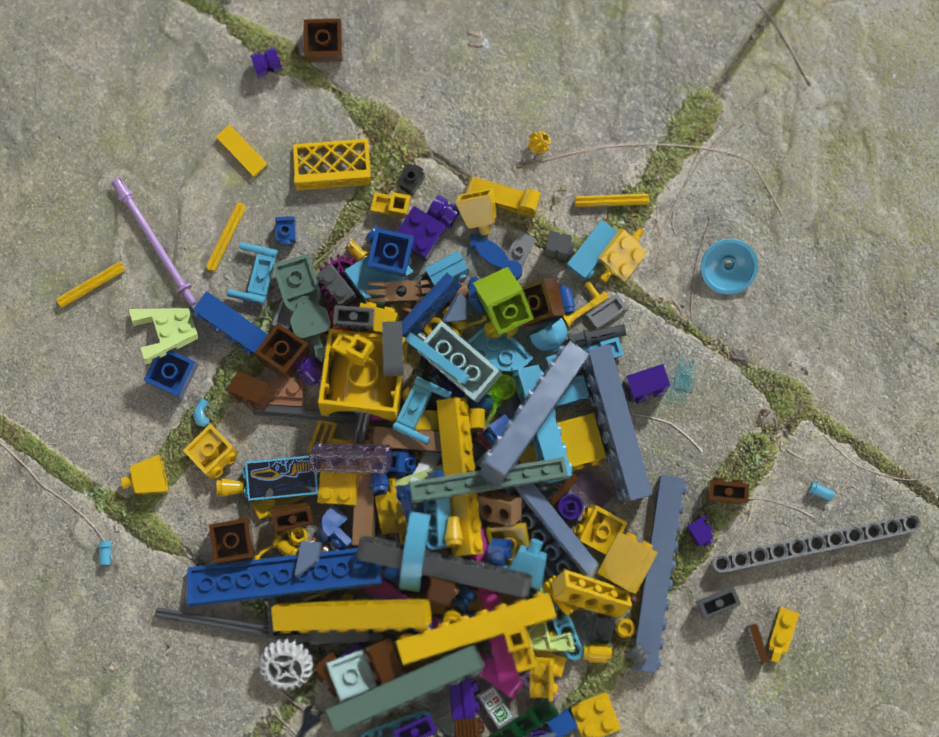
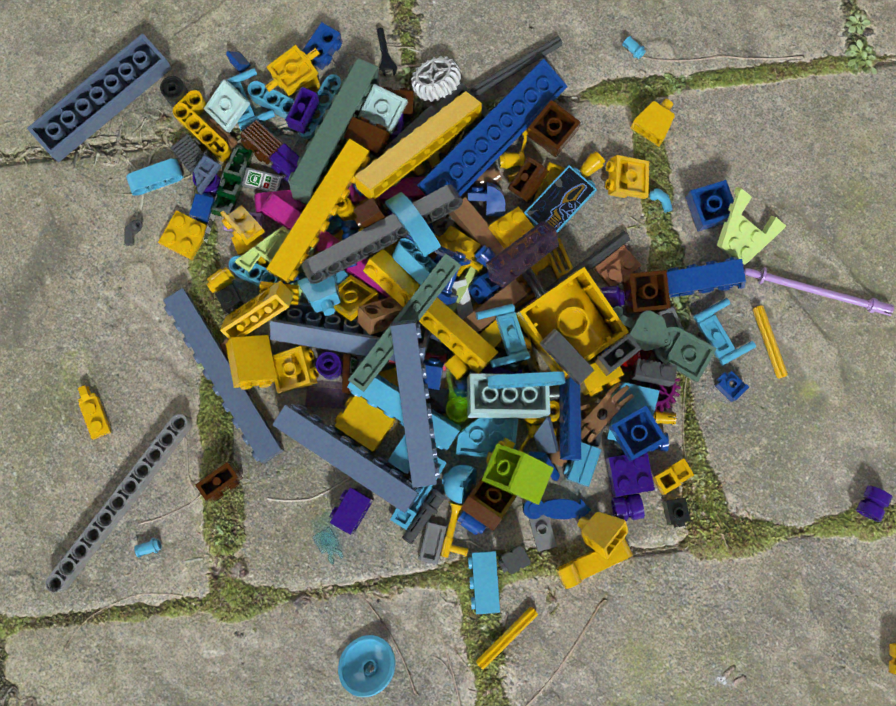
camera: 140 degrees right, 0 degrees up
yellow axle [56,262,125,308] -> none
yellow tile [216,124,268,178] -> none
reddish brown brick [226,371,275,412] -> none
yellow plate [289,527,308,545] -> none
yellow fence [293,139,372,190] -> none
sand blue tile [295,541,321,577] -> none
reddish brown brick [304,18,343,63] -> none
yellow brick [331,331,374,366] -> none
yellow cone [444,517,464,547] -> none
blue brick [488,538,513,566] -> none
yellow brick [504,627,538,672] -> none
yellow gear [527,131,551,155] -> none
yellow plate [598,228,647,283] -> none
yellow plate [615,619,635,639] -> none
dark grey wheel [625,642,650,667] -> none
dark purple brick [686,516,715,547] -> none
dark grey brick [695,587,741,619] -> none
reddish brown tile [747,624,769,664] -> none

